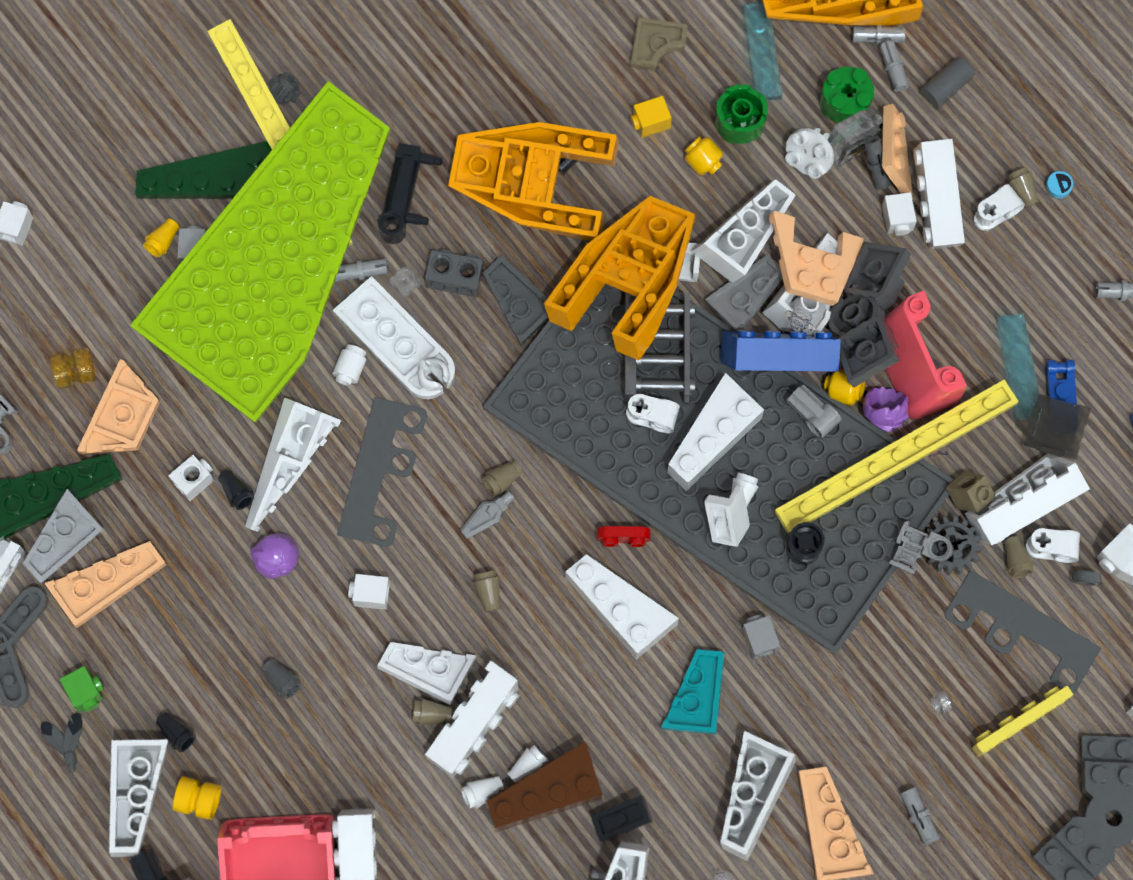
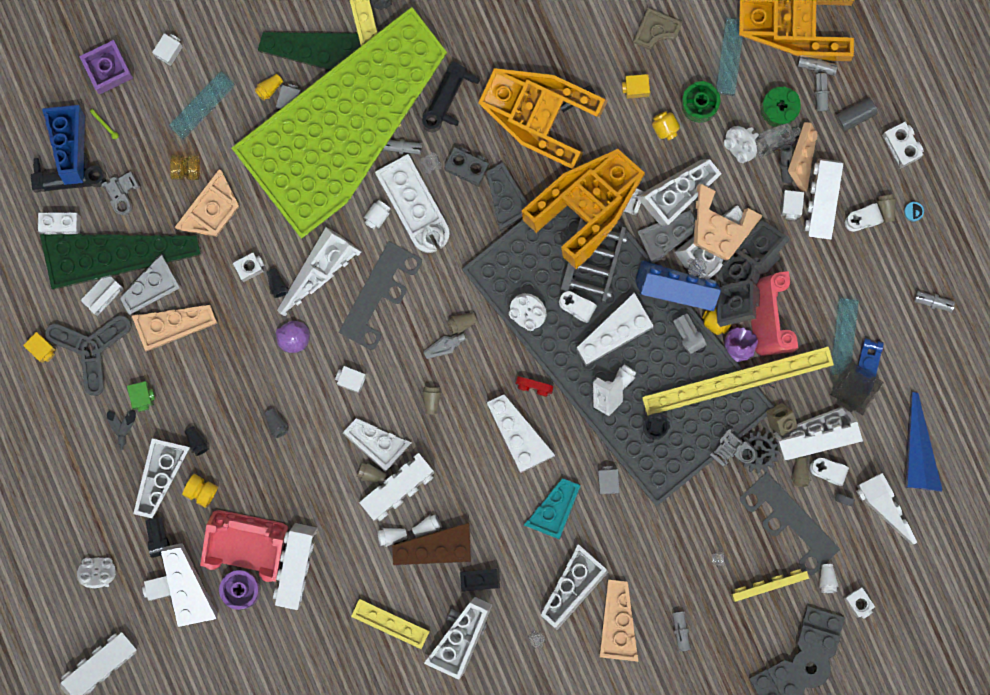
camera: 20 degrees right, 10 degrees up
none -> clear light blue plate [169,72,235,140]
none -> white plate [509,293,547,331]
none -> white cone [819,564,839,593]
none -> white brick [882,122,924,169]

